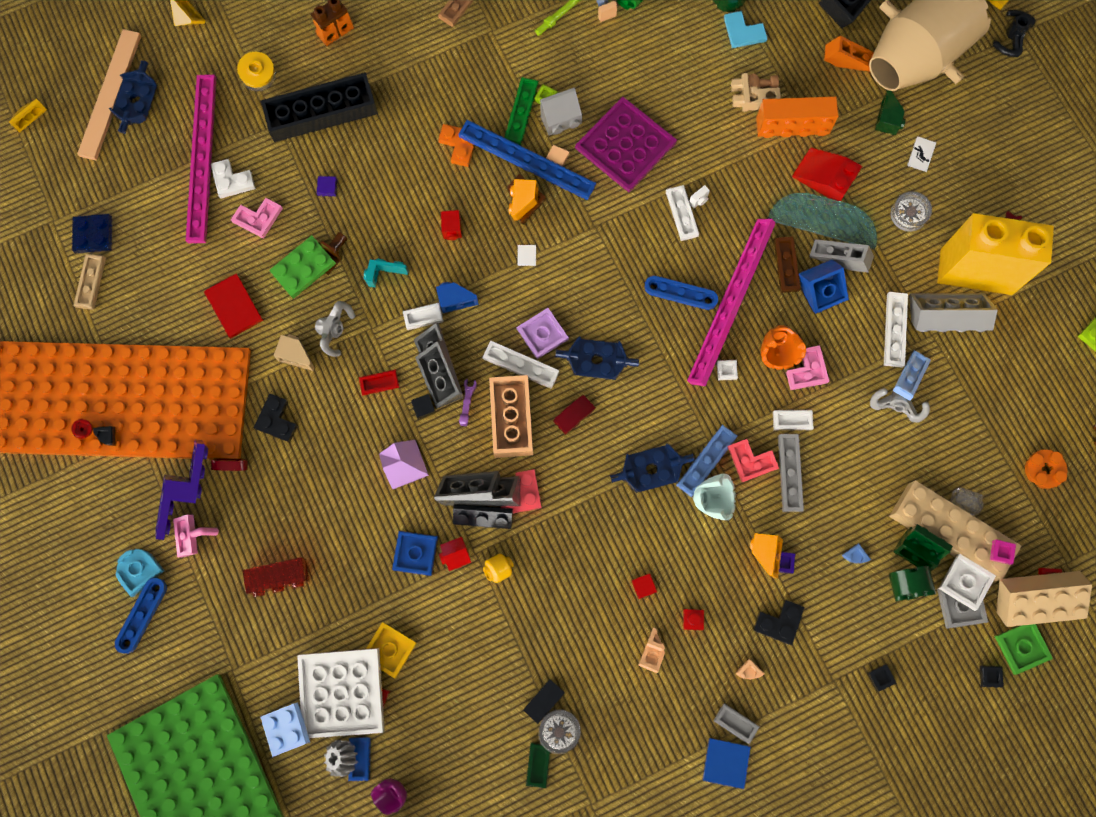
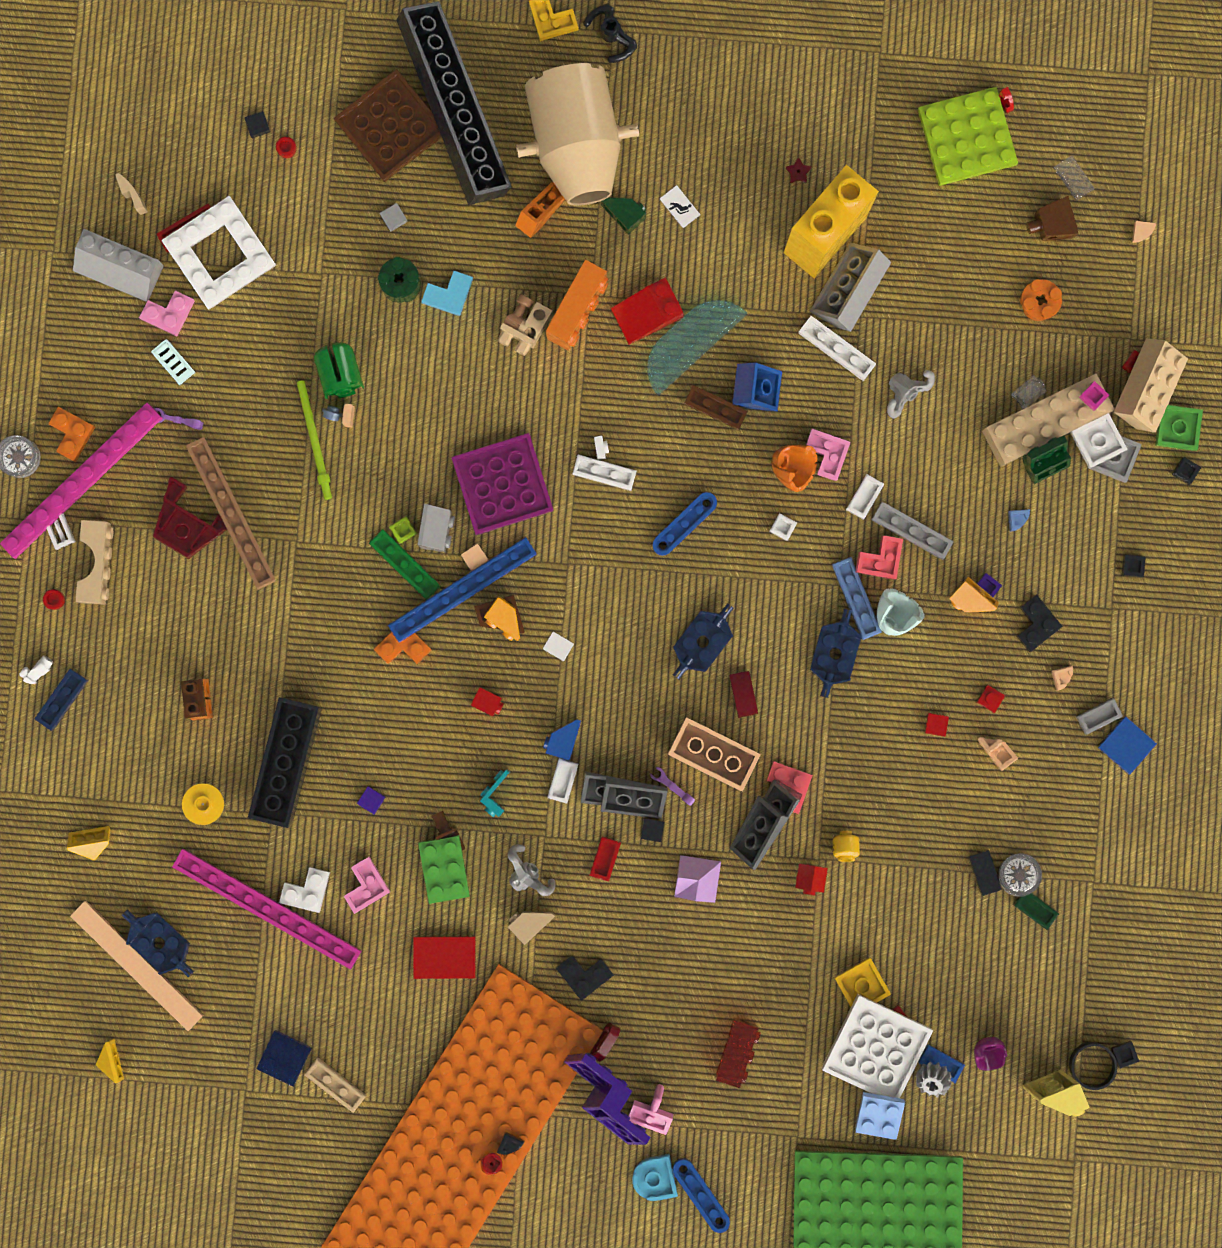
camera: 60 degrees left, 10 degrees up
blue tile [392,531,438,576] -> none
black plate [453,504,513,529] -> none
white plate [483,341,559,389] -> none
lavender plate [517,308,569,359] -> none
dark pink plate [687,219,776,386] -> none
light grey slope [810,239,874,273] -> none
dark green brick [889,566,936,602] -> none
clear piece [890,191,932,232] -> none
light blue tile [893,350,931,401] -> none

